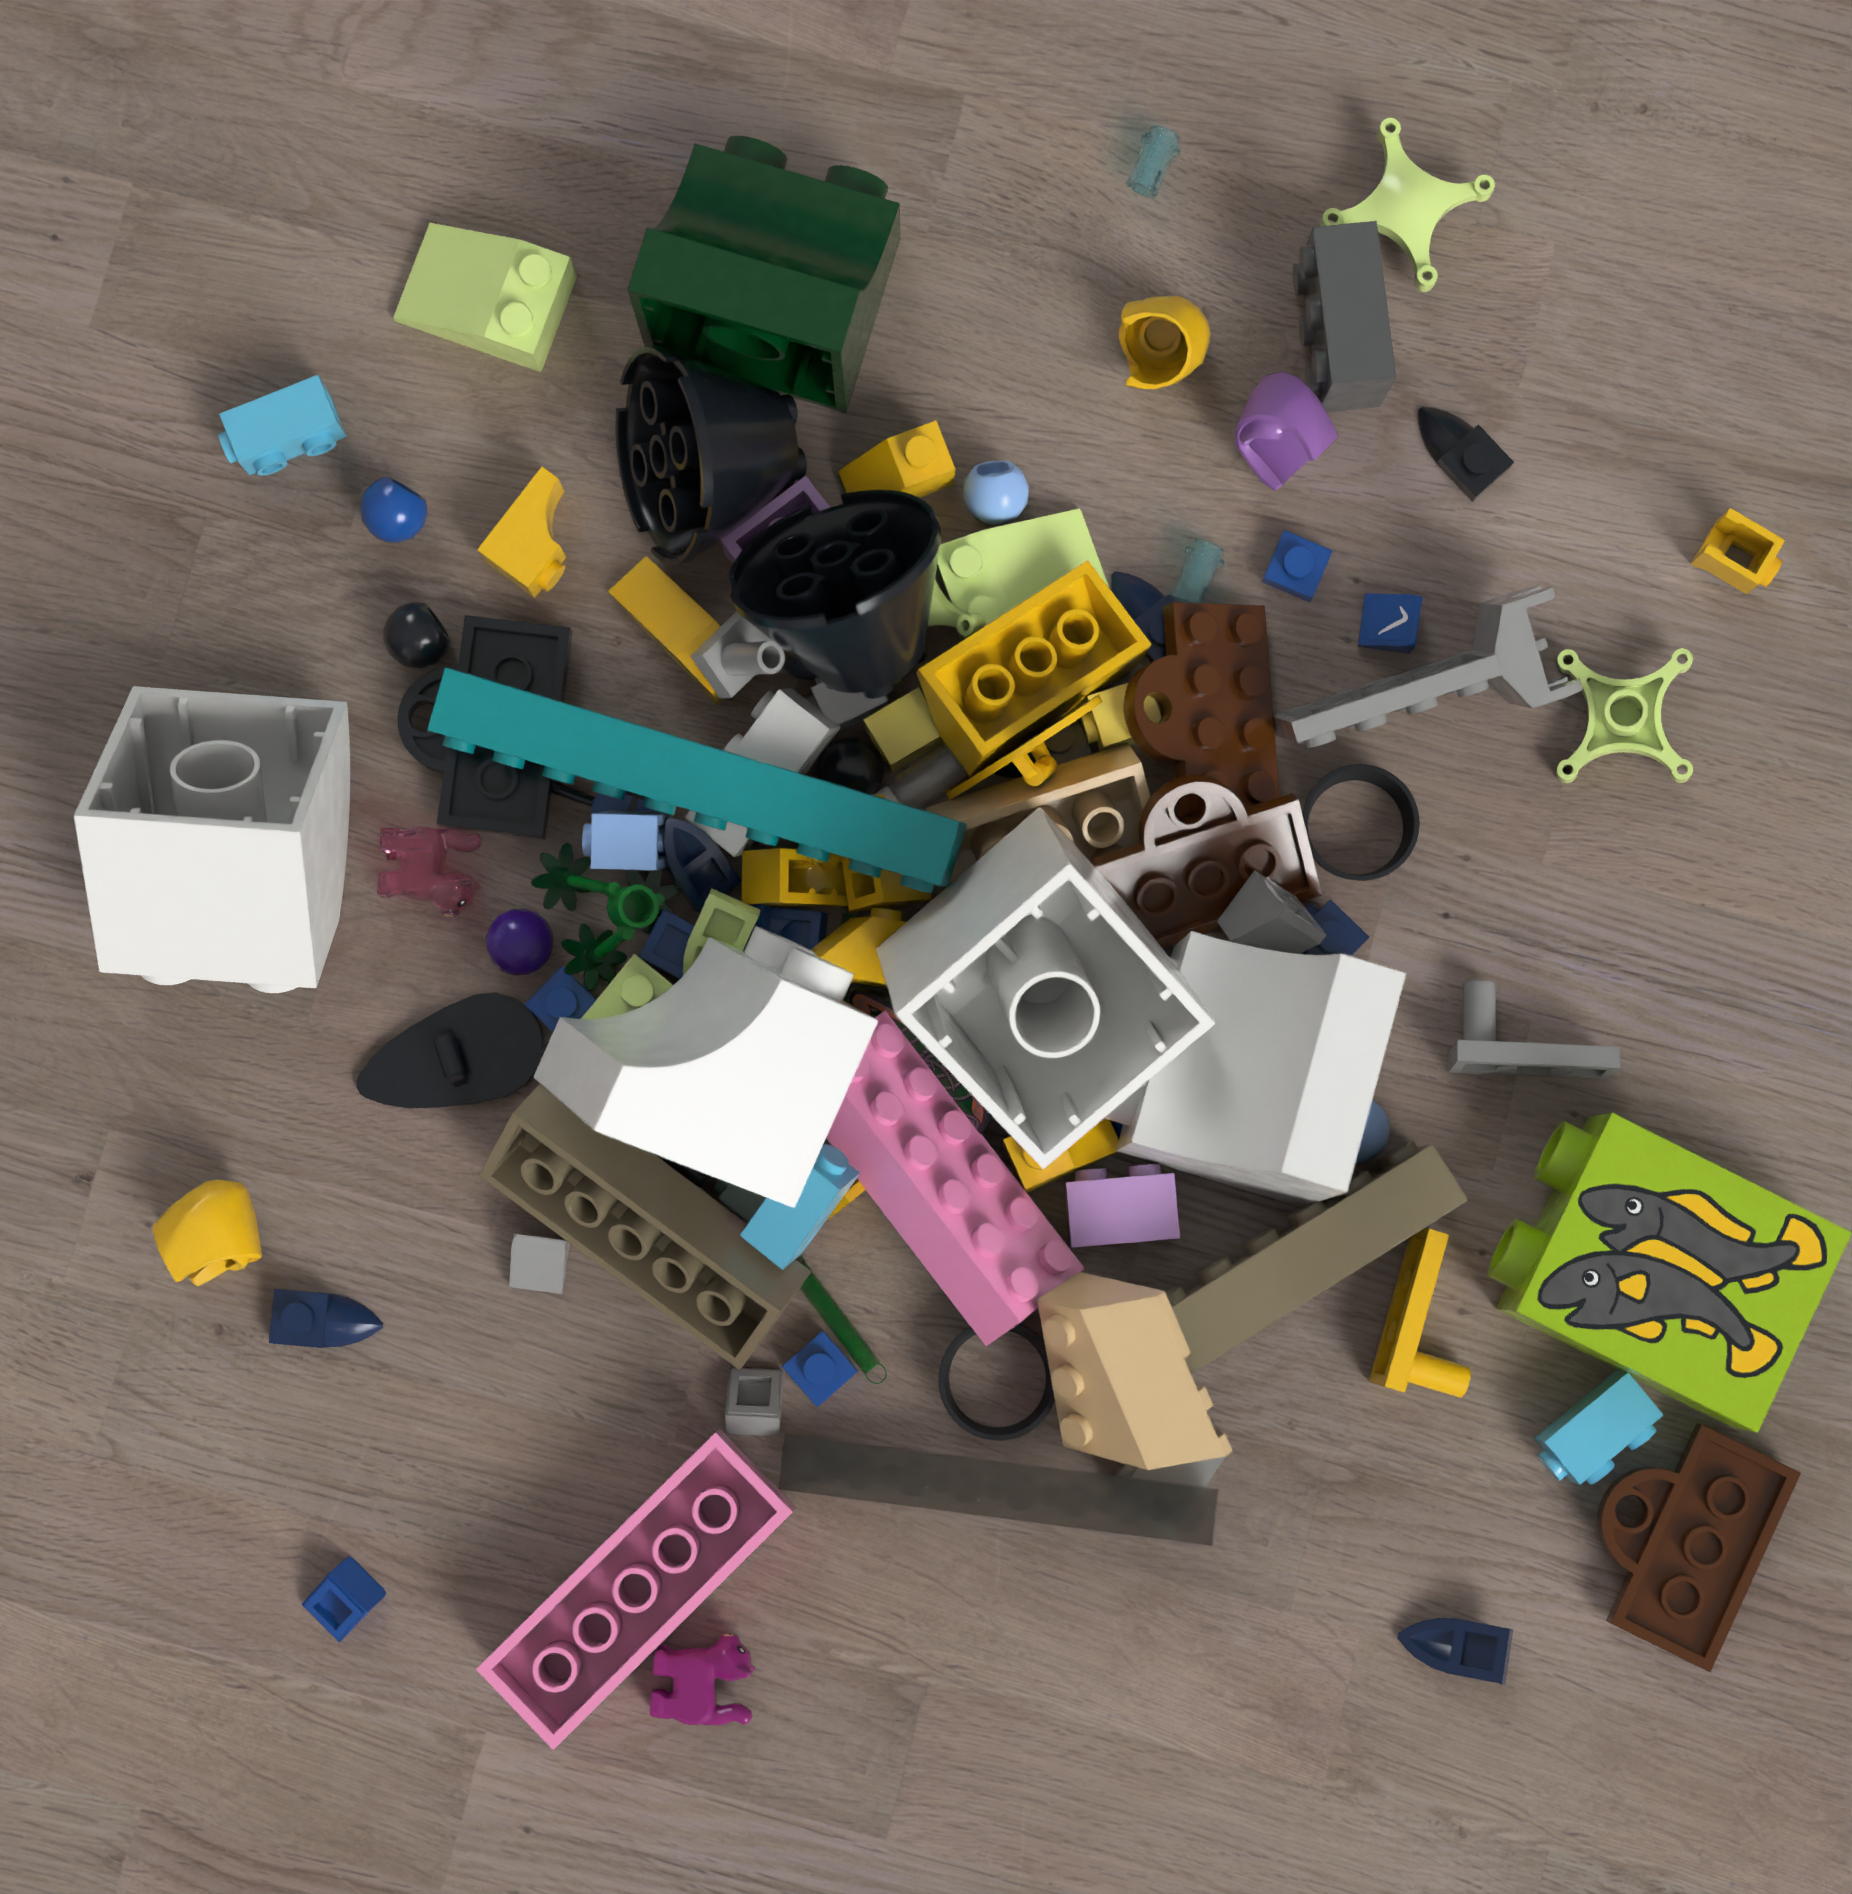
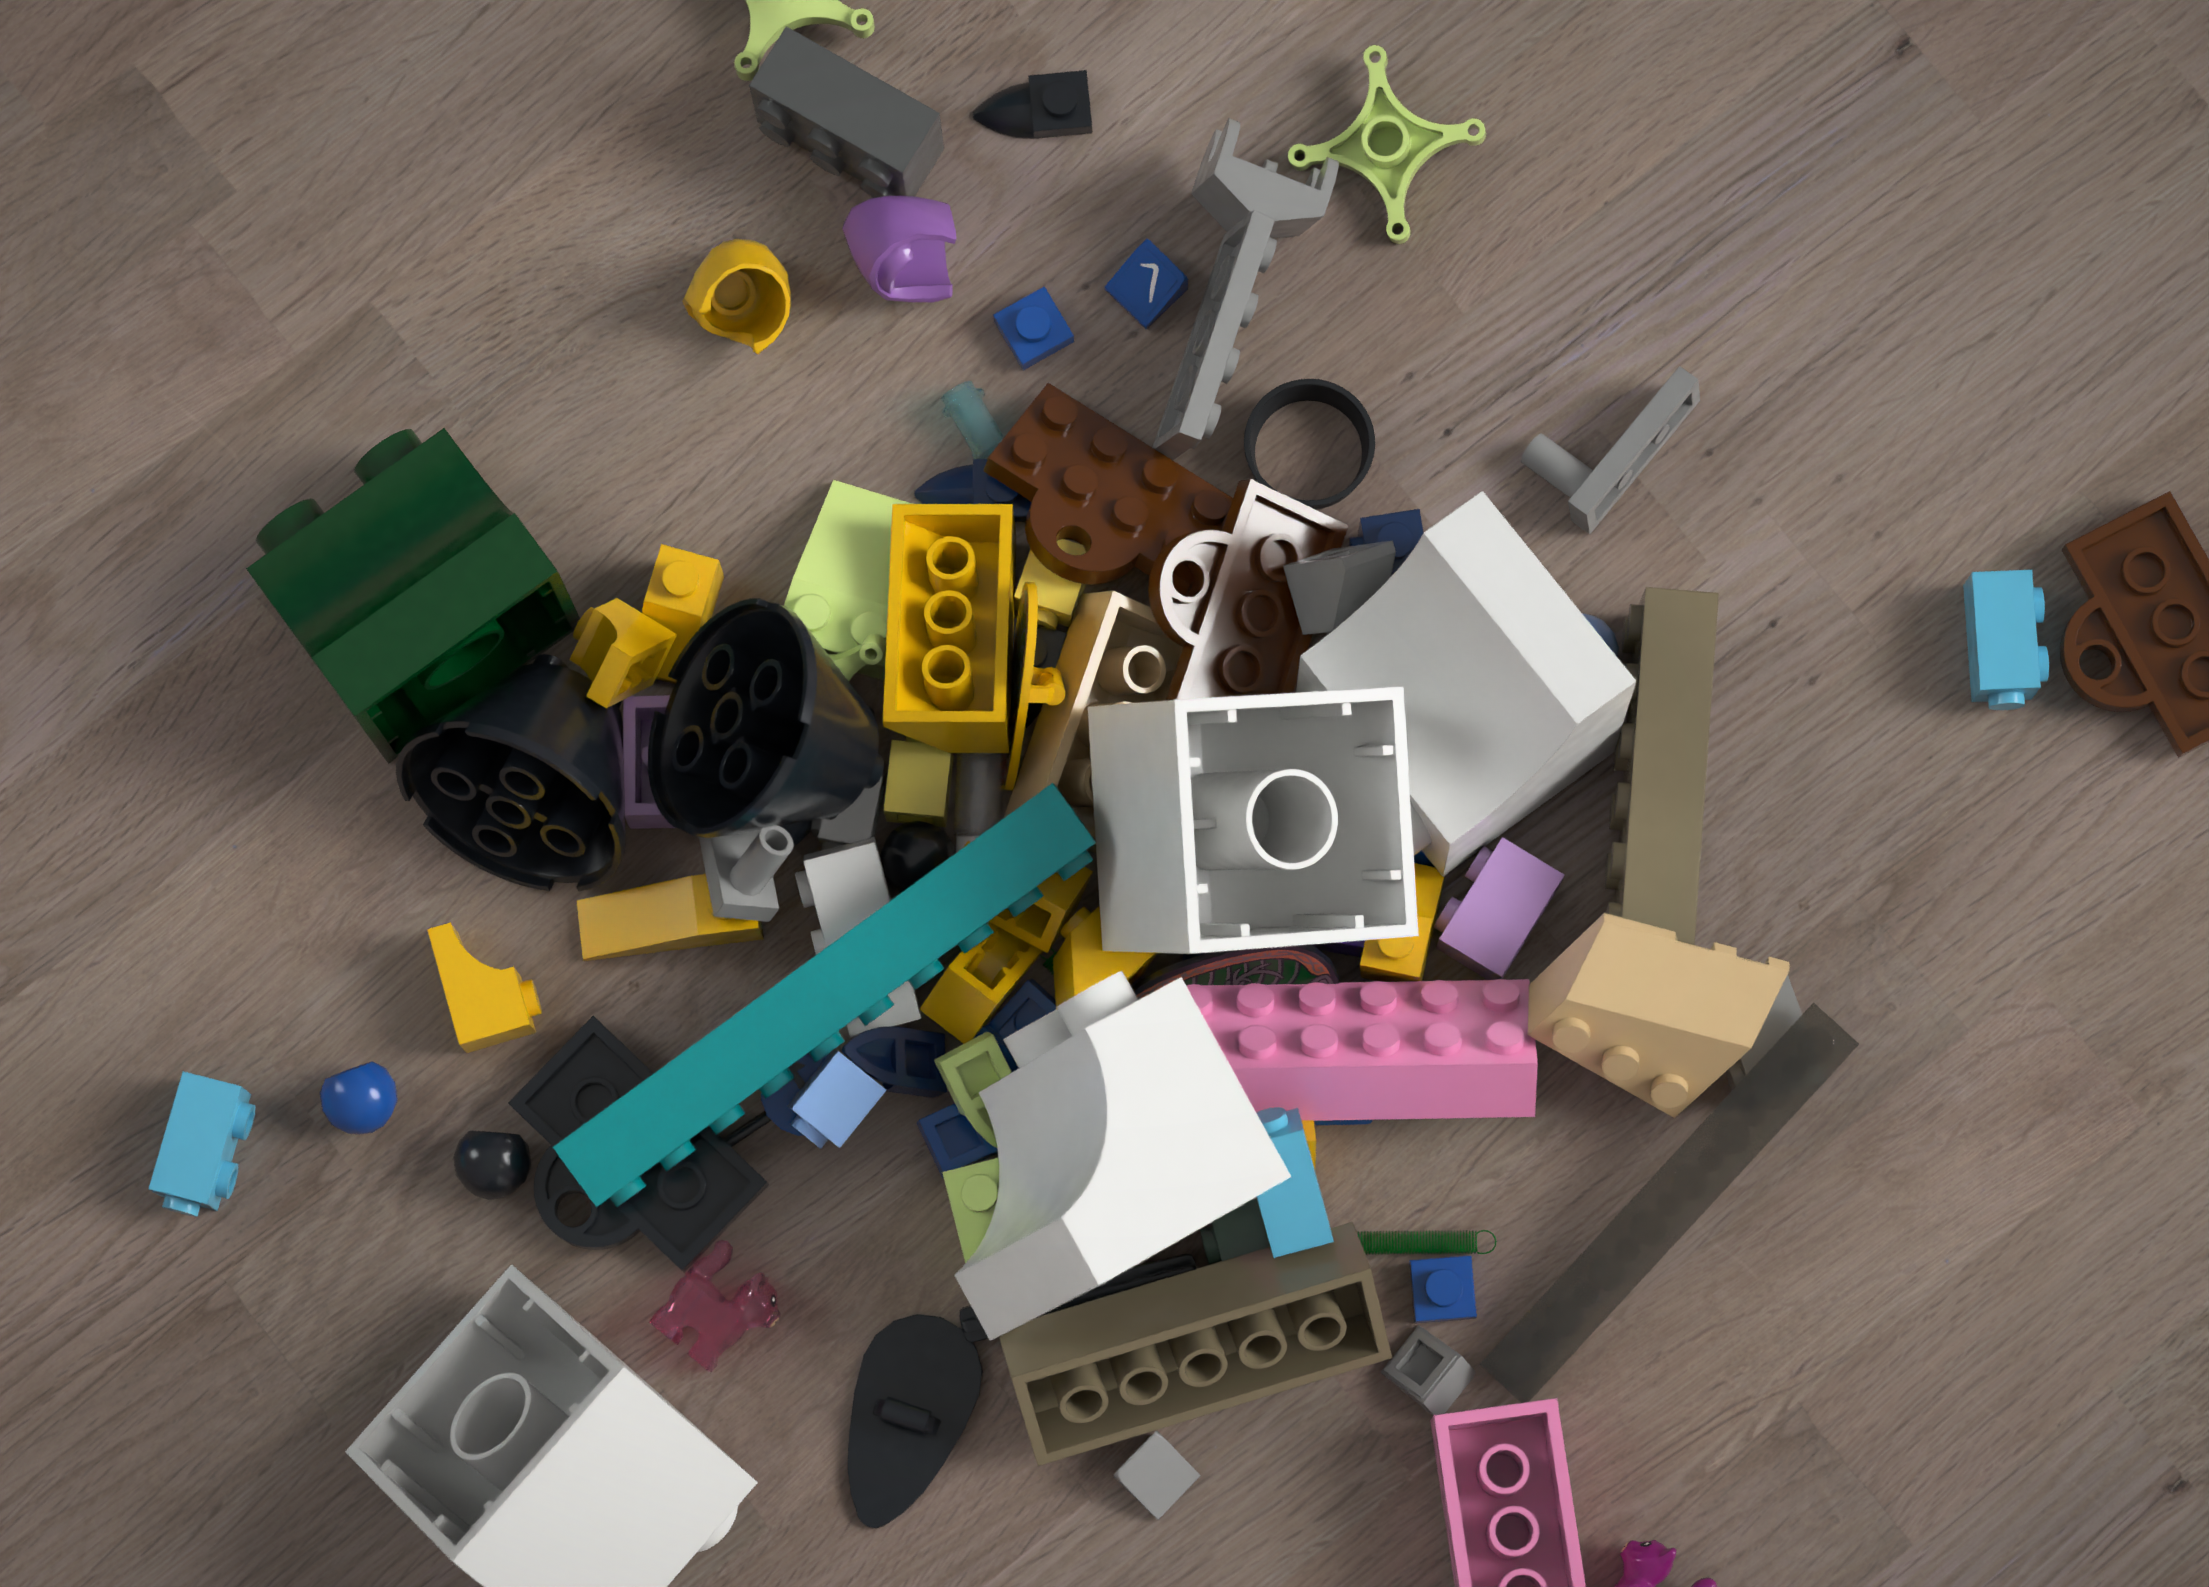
camera: 50 degrees left, 5 degrees down
yellowish green slope [393,223,577,372] -> none
dark purple piece [486,908,553,976] -> none
blue plate [524,966,597,1032] -> none
dark green plant [531,843,680,991] -> none
black tyre [939,1324,1055,1441] -> none
light blue piece [962,461,1029,526] -> none
clear light blue pin [1126,125,1181,198] -> none
yellow piece [1368,1228,1471,1398] -> none
dark blue plate [1397,1618,1513,1684] -> none
brick [1487,1113,1852,1433] -> none
none -> yellow arch [569,598,677,709]

